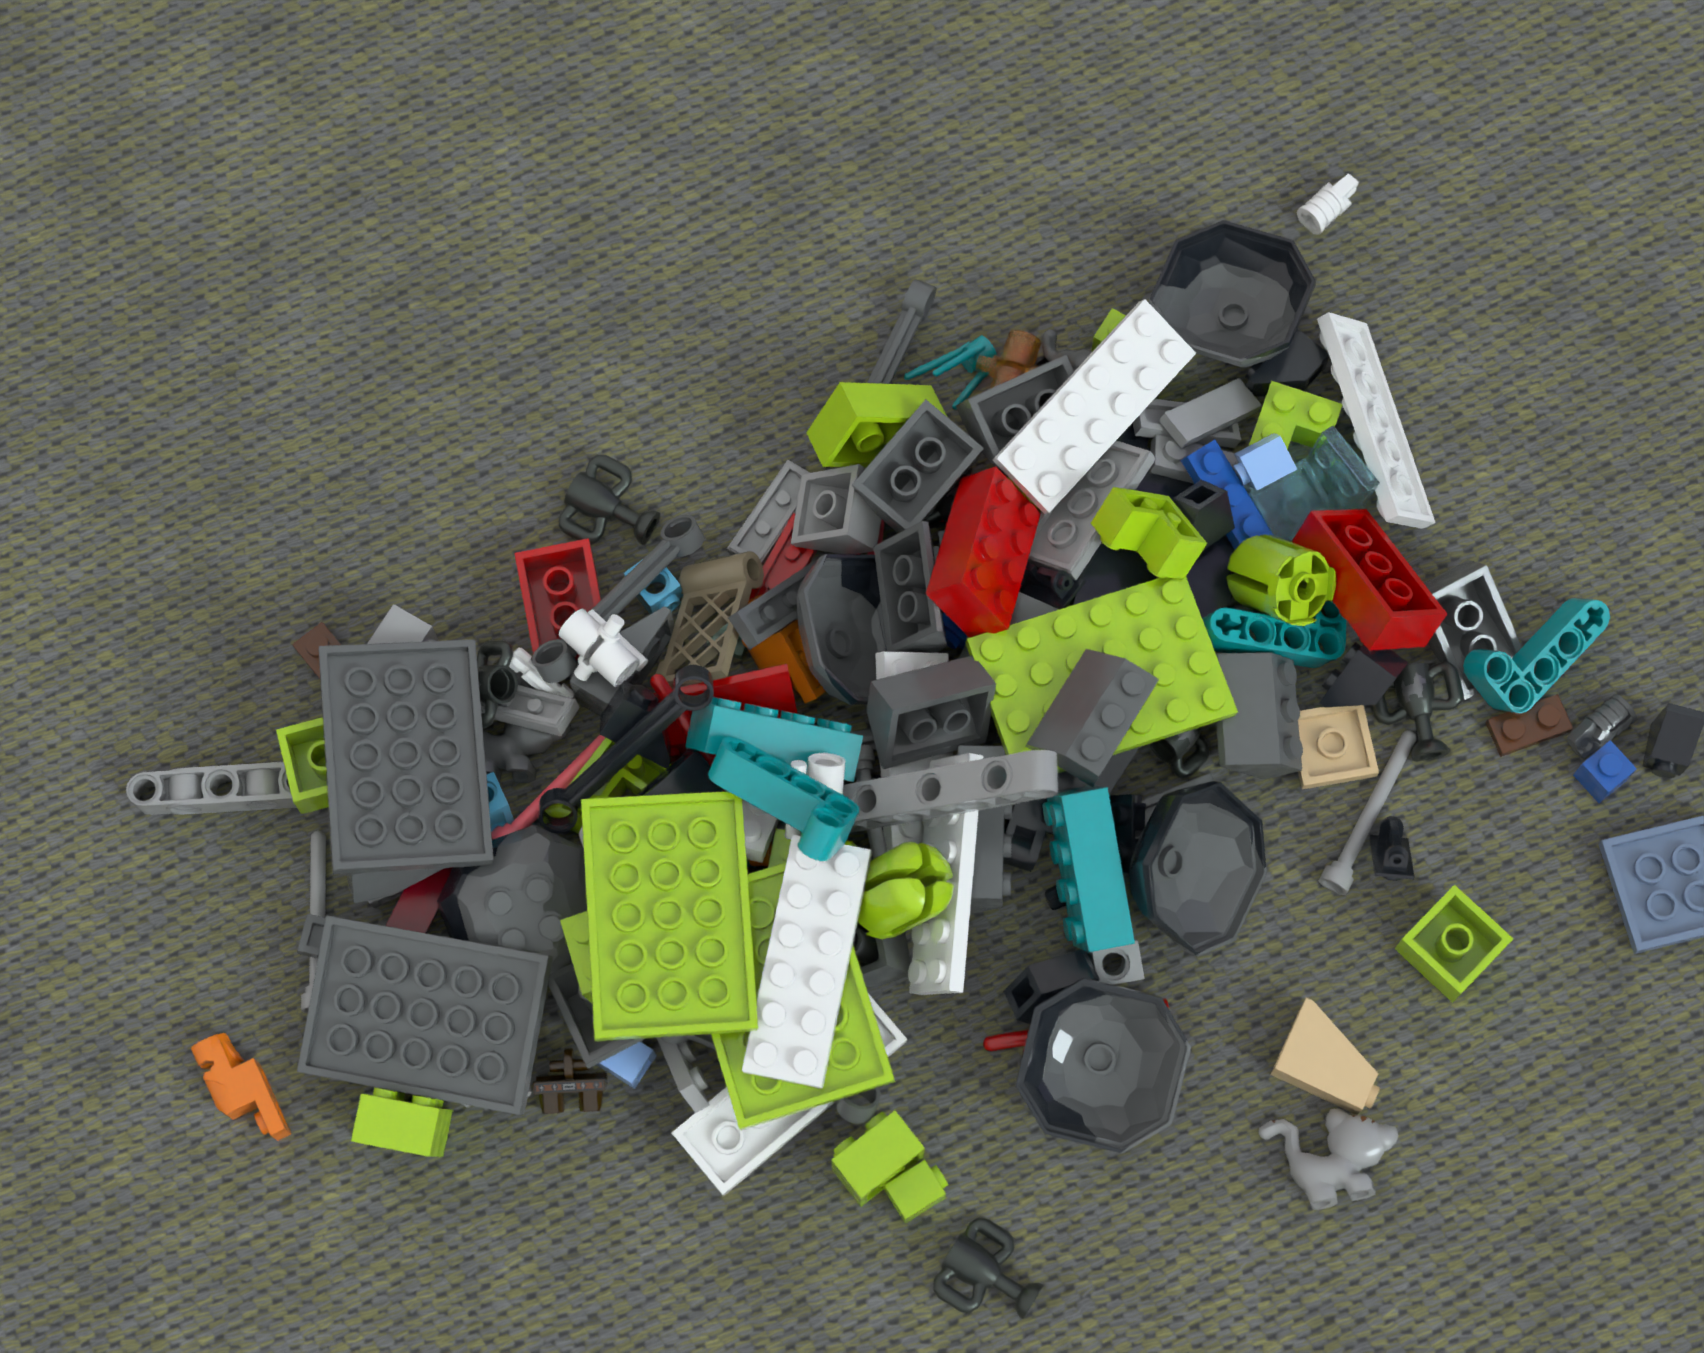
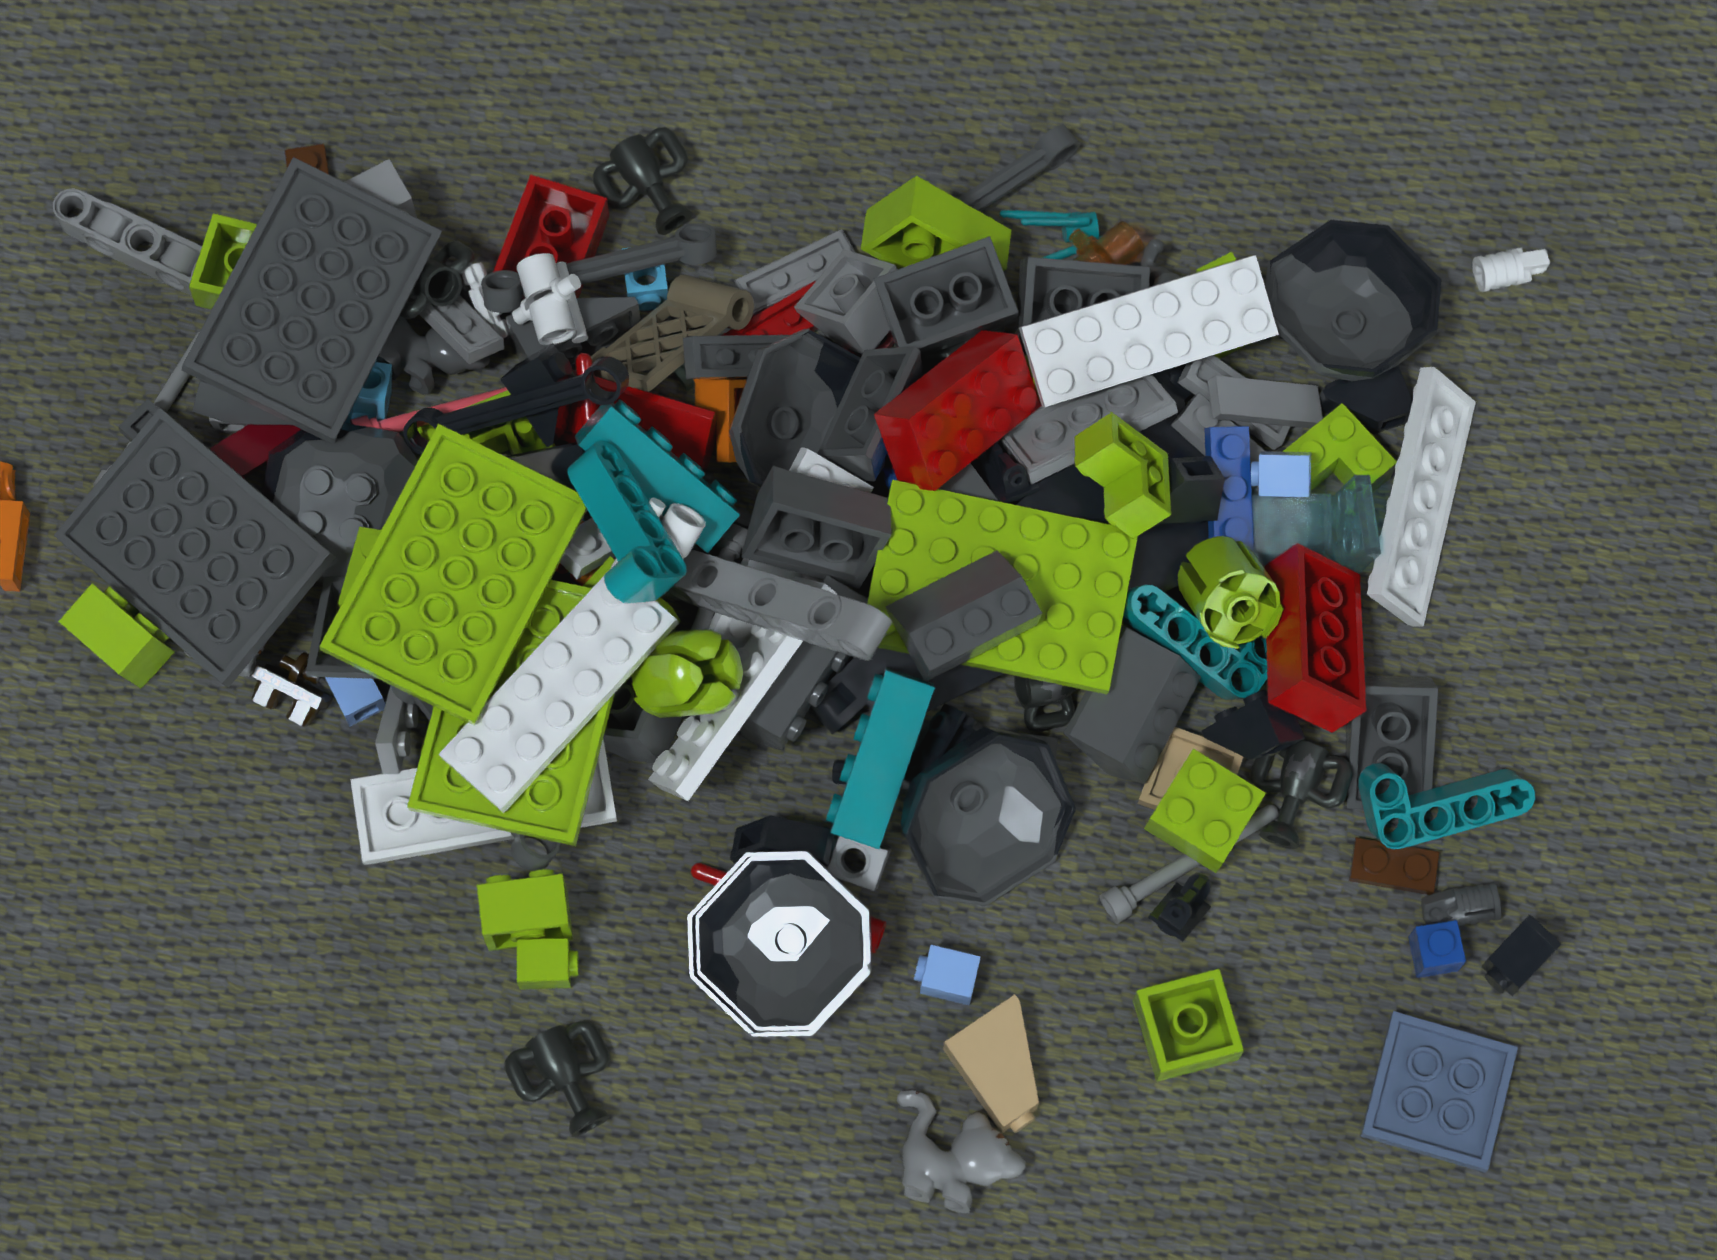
camera: 25 degrees right, 0 degrees up
none -> light blue brick [914,945,981,1005]
none -> lime brick [1144,748,1266,873]

